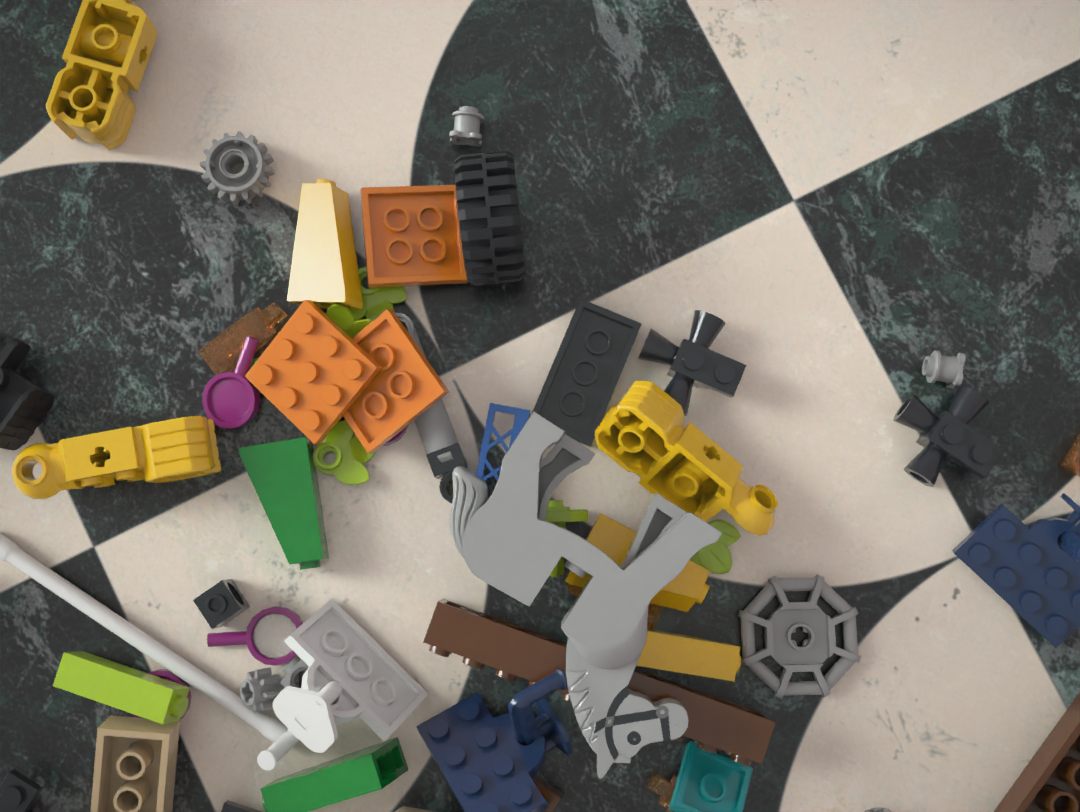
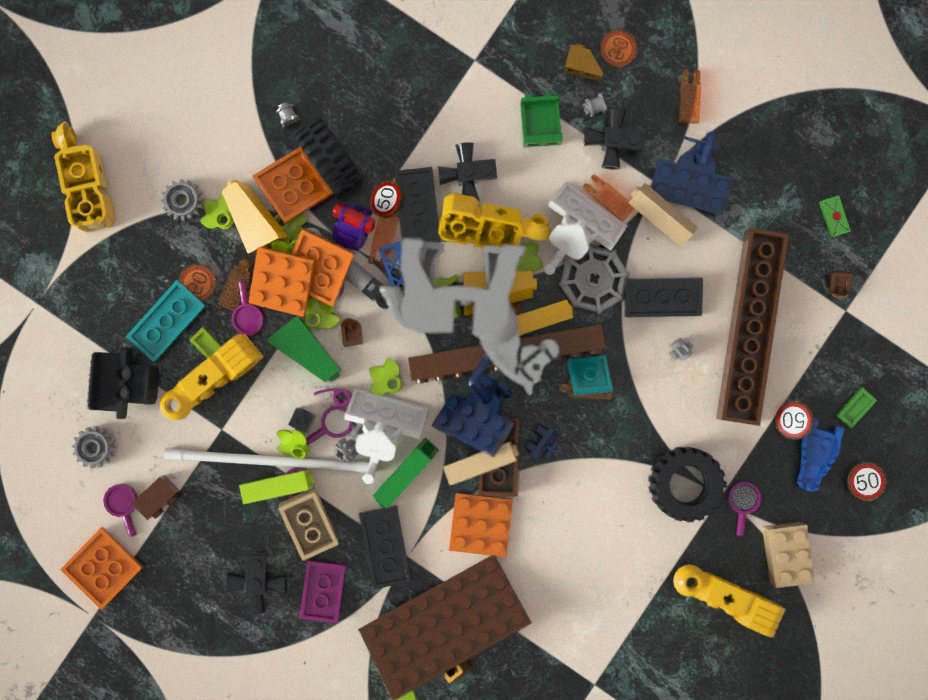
camera: 30 degrees left, 5 degrees up
none -> teal plate [126,280,207,362]
none -> clear orange piece [178,264,216,302]
none -> lime tile [189,327,222,358]
none -> lime plate [200,193,234,229]
none -> lime plate [277,429,310,459]
none -> magenta panel [314,388,352,406]
none -> dark purple piece [332,202,376,251]
none -> reddish brown plate [341,318,363,347]
none -> clear orange hinge [368,214,399,268]
none -> lime plate [369,358,403,395]
none -> piece [370,180,403,218]
none -> green panel [520,93,563,148]
none -> white plate [544,182,628,275]
none -> pearl gold slope [563,44,603,82]
none -> clear orange hinge [583,174,634,222]
none -> clear orange piece [599,29,638,68]
none -> black plate [624,277,703,317]
none -> tan brick [628,183,698,247]

